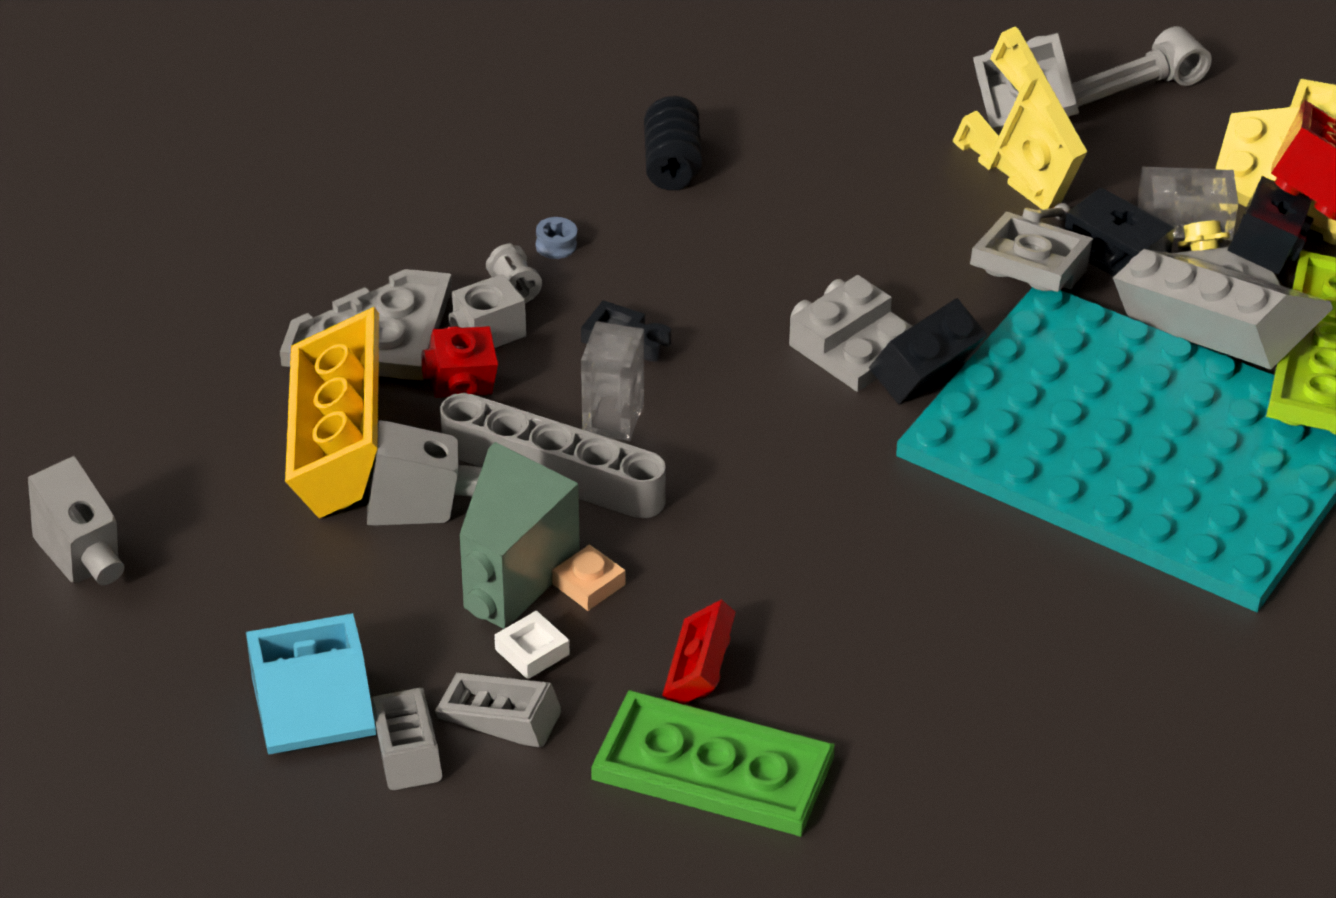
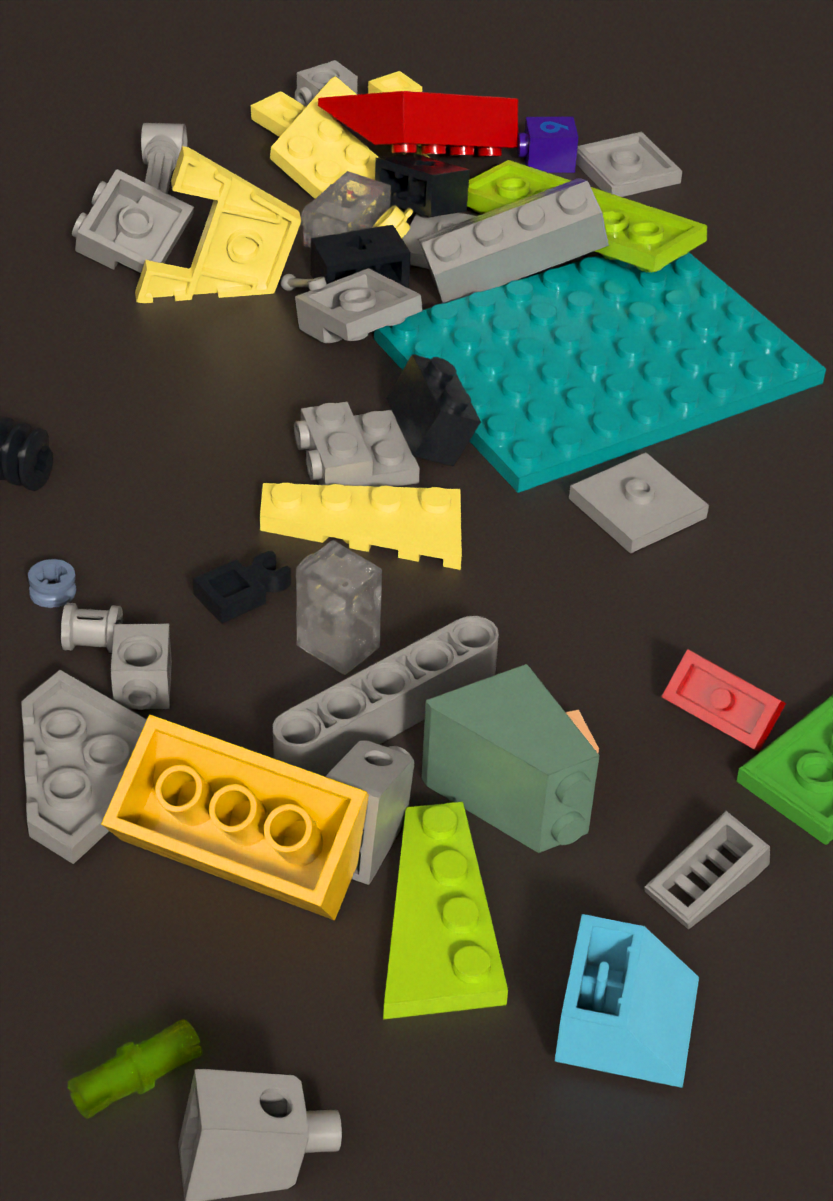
camera: 65 degrees left, 0 degrees up
light grey slope [370,688,442,790] -> none
red brick [421,326,498,398] -> none
white plate [494,610,570,679] -> none
none -> clear neon green pin [68,1018,202,1119]
none -> light yellow wing [260,483,462,570]
none -> lime wing [383,802,508,1020]
none -> light grey plate [569,452,709,553]

